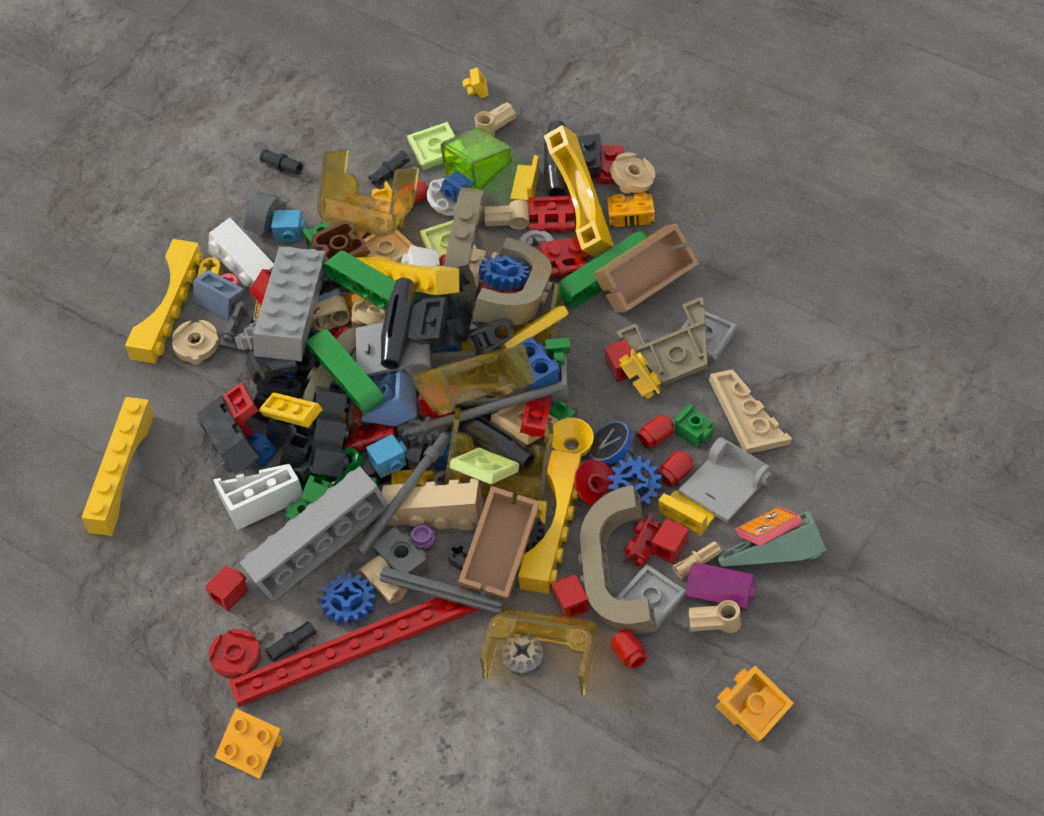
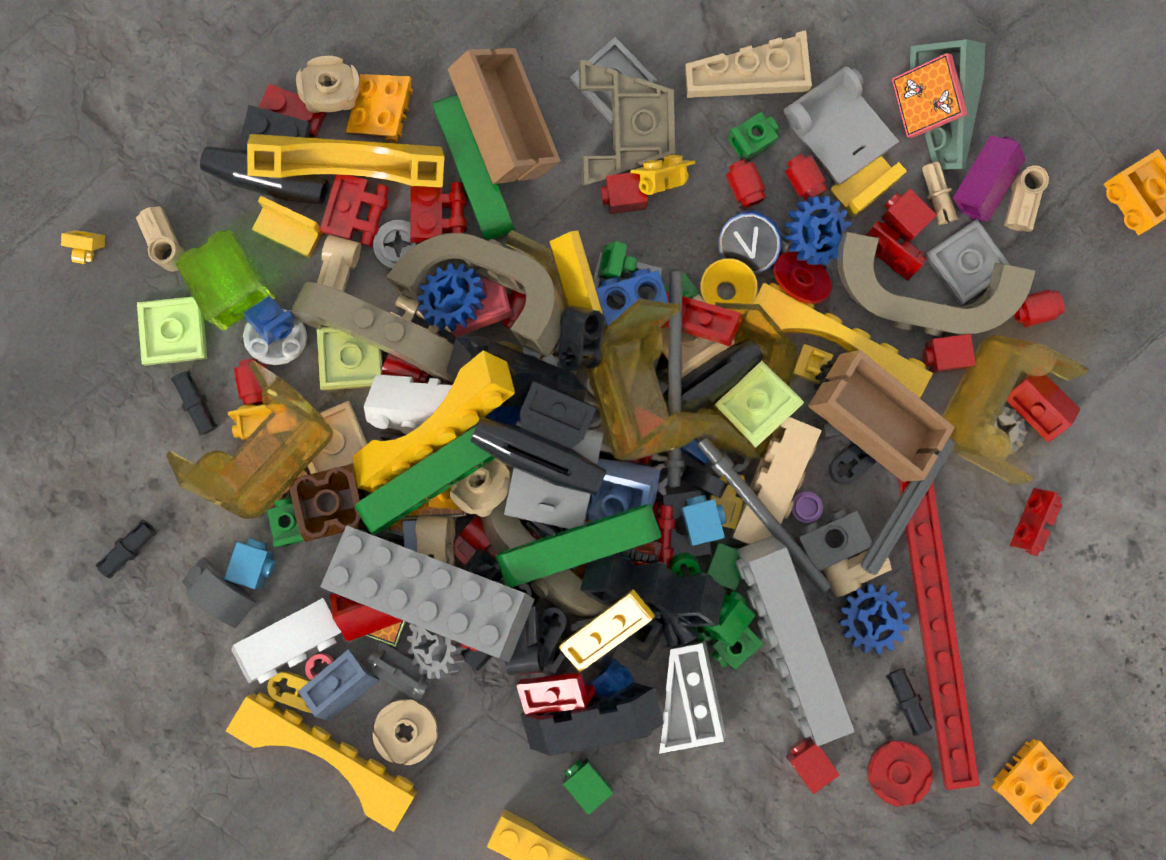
camera: 80 degrees left, 30 degrees up
none -> green brick [563,758,614,815]
none -> red panel [1003,366,1080,443]
none -> red hinge [1009,488,1063,557]

